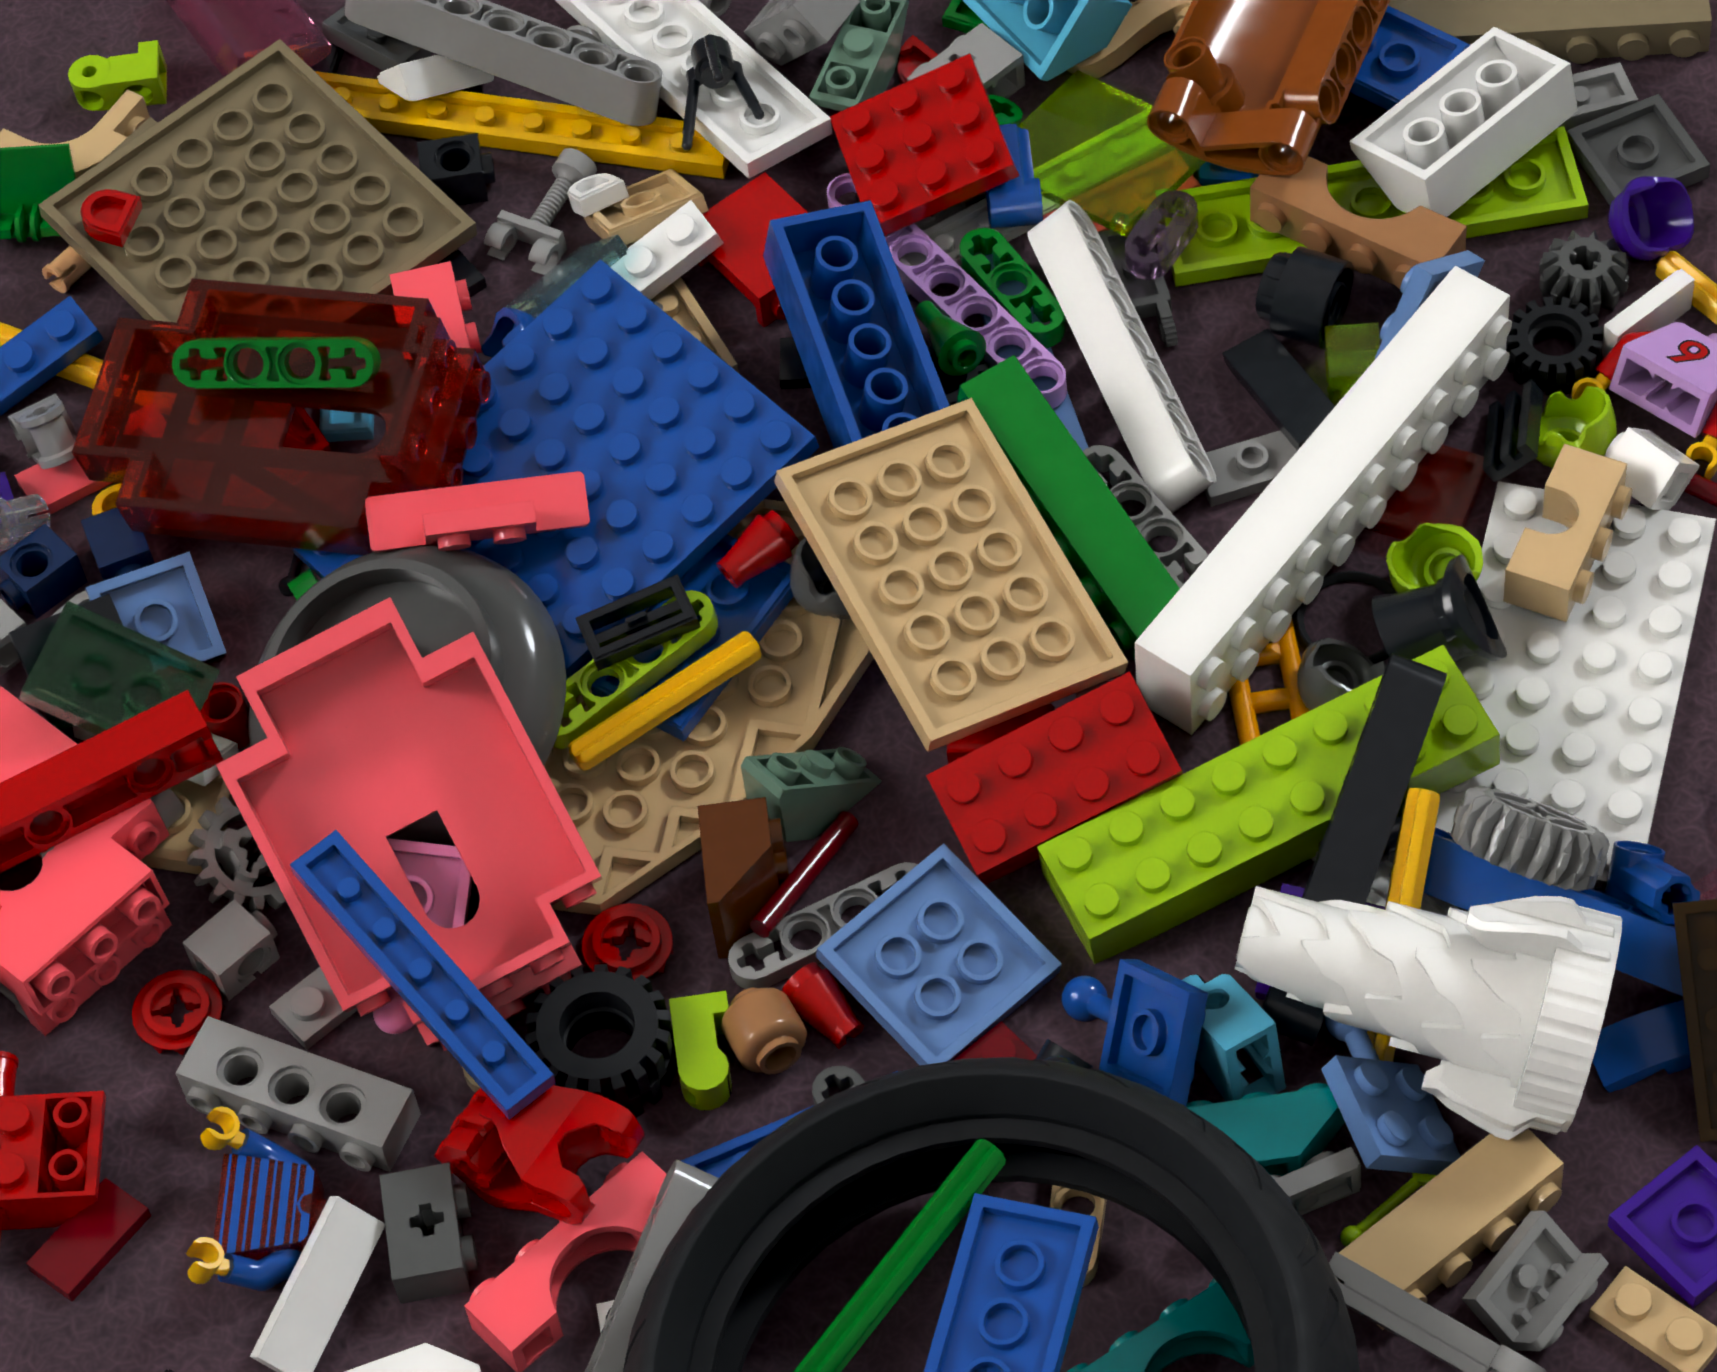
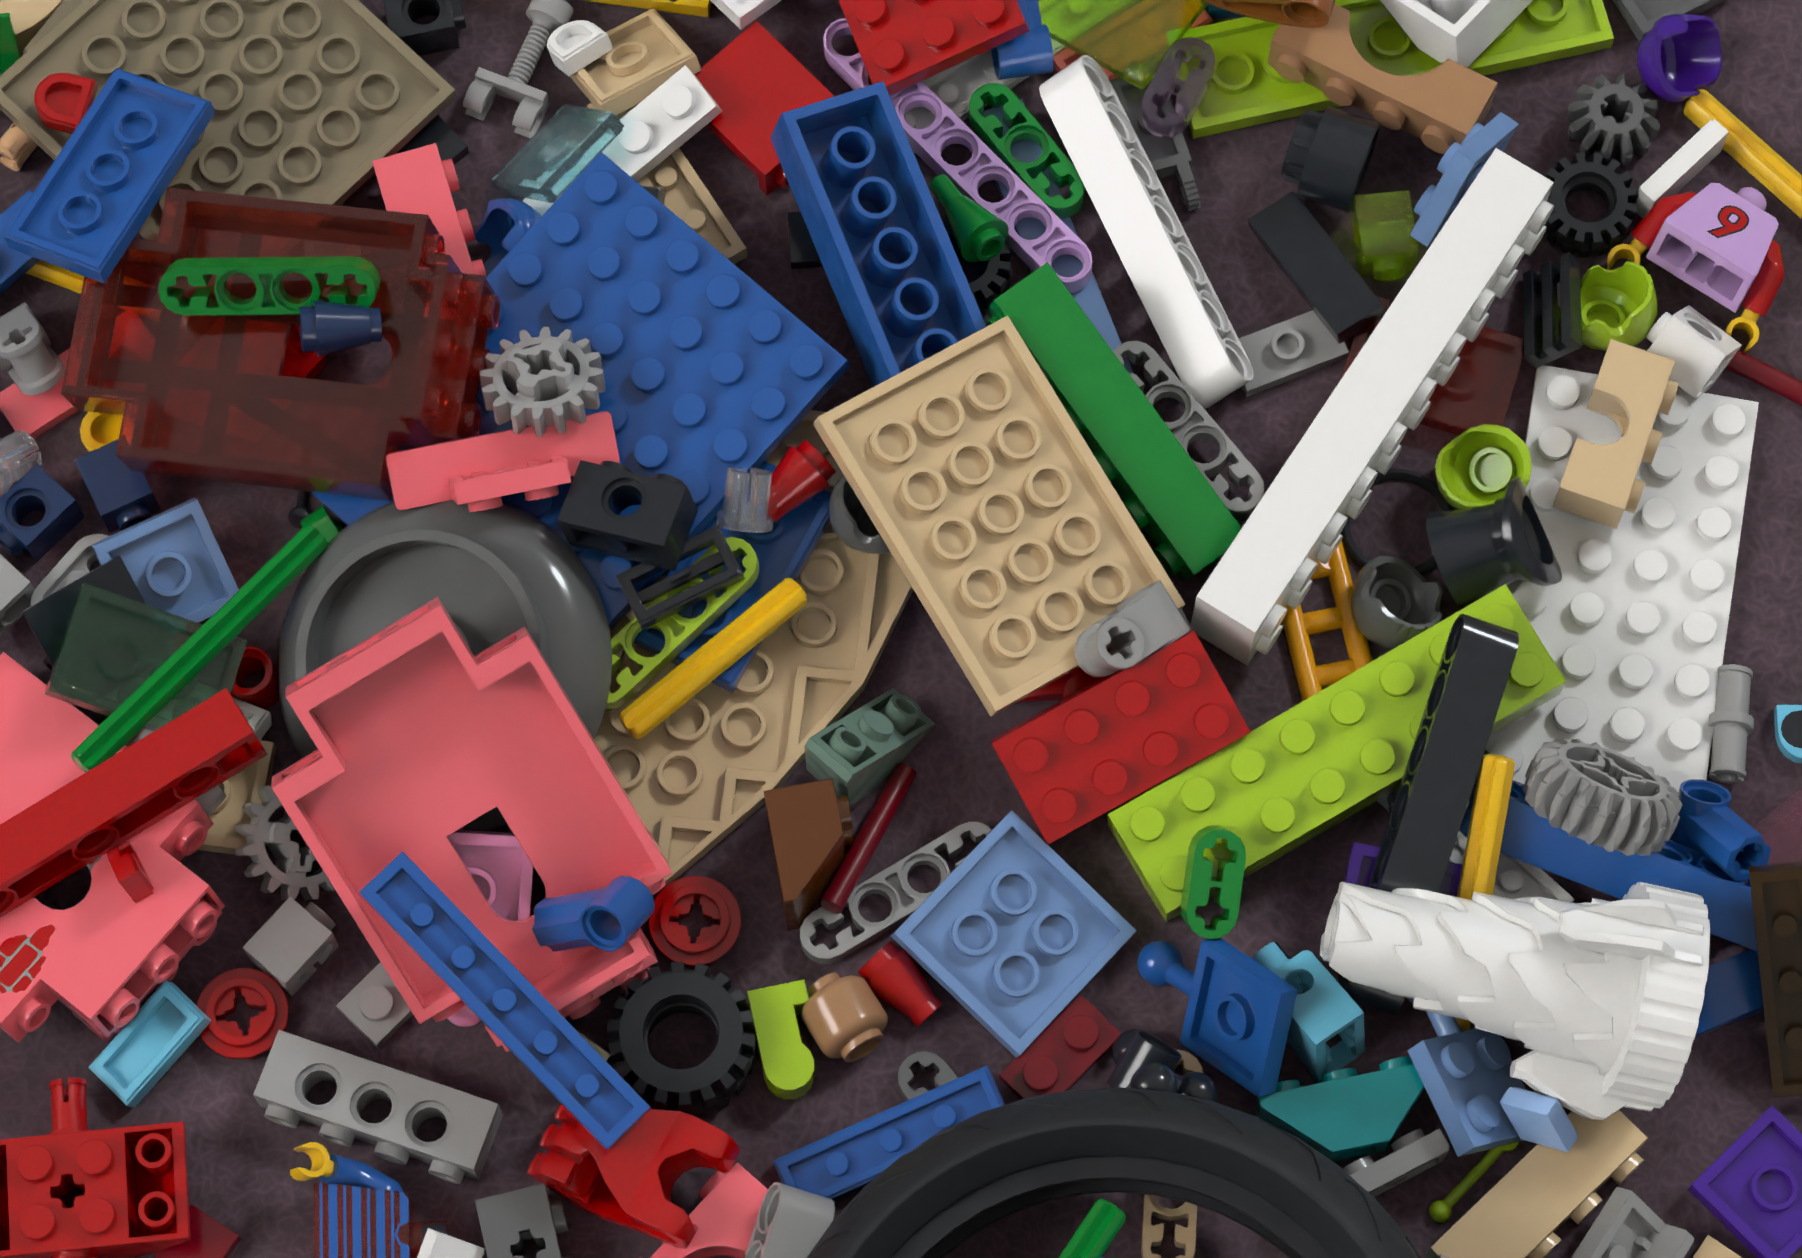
camera: 10 degrees left, 15 degrees up
none -> blue tile [4,68,215,284]
none -> green axle [71,525,328,773]
none -> medium azure tile [88,980,212,1108]
none -> red tile [107,842,154,903]
none -> dark blue cone [299,300,382,357]
none -> light grey gear [480,327,606,437]
none -> blue piece [532,876,655,952]
none -> black brick [557,460,698,571]
none -> clear bush [716,467,773,533]
none -> light grey piece [1075,580,1190,677]
none -> green beam [1181,825,1246,939]
none -> light blue tile [1499,1087,1578,1152]
none -> light grey pin [1708,664,1754,784]

